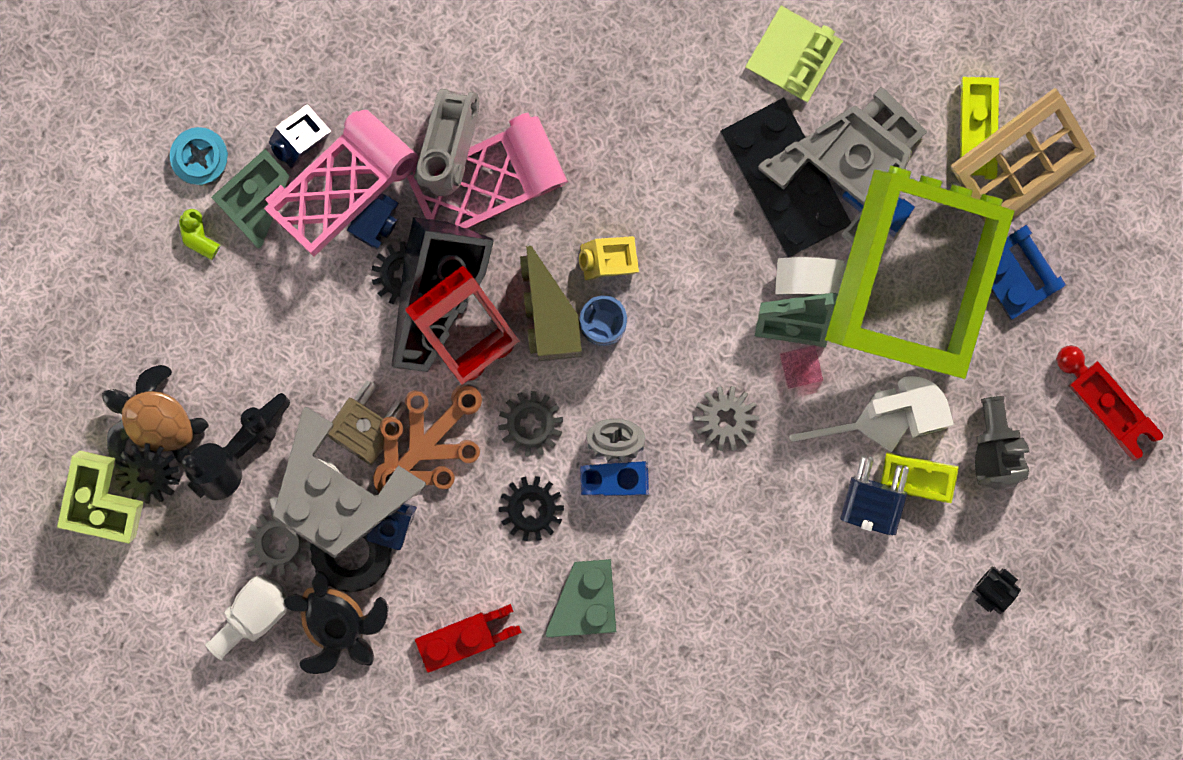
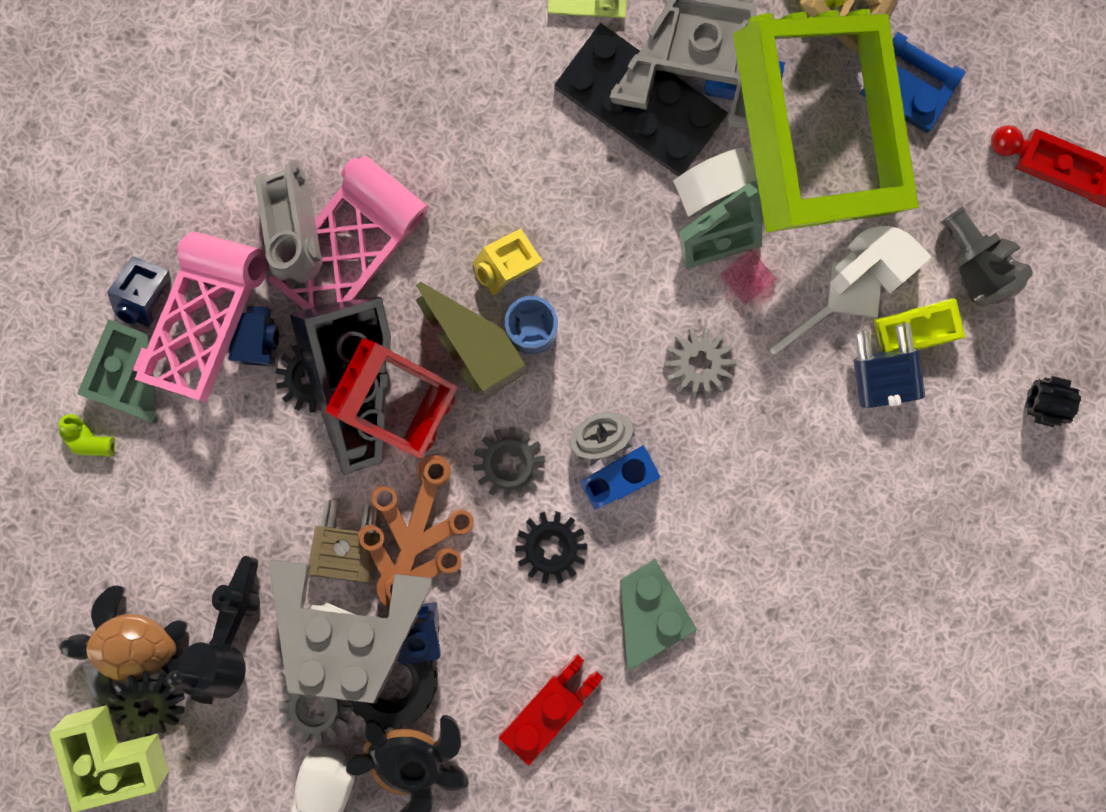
camera: 25 degrees left, 0 degrees up
medium azure gear [170,127,228,186] -> none

